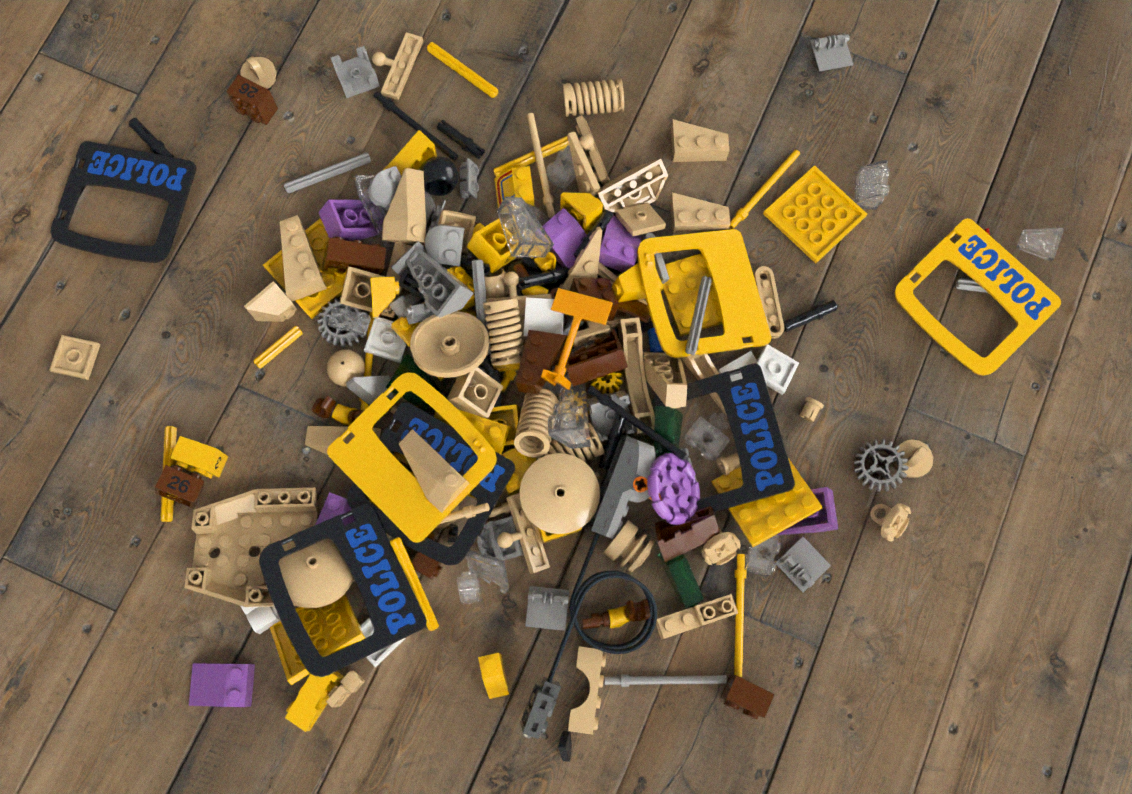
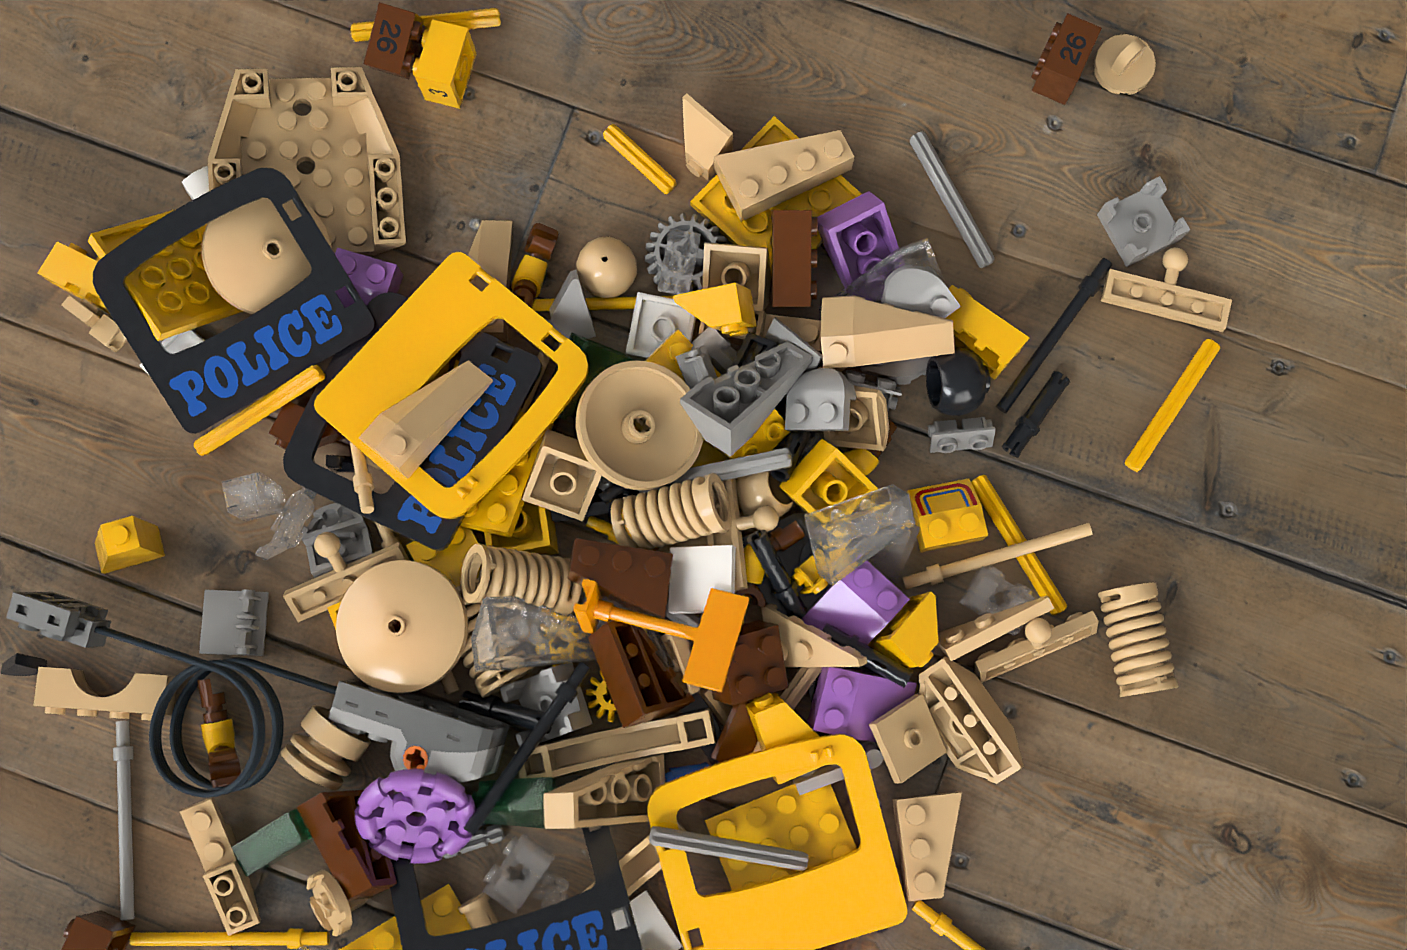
camera: 90 degrees right, 5 degrees up
medium lavender slope [189,663,255,707] -> none
tan wedge [671,119,729,162] -> none

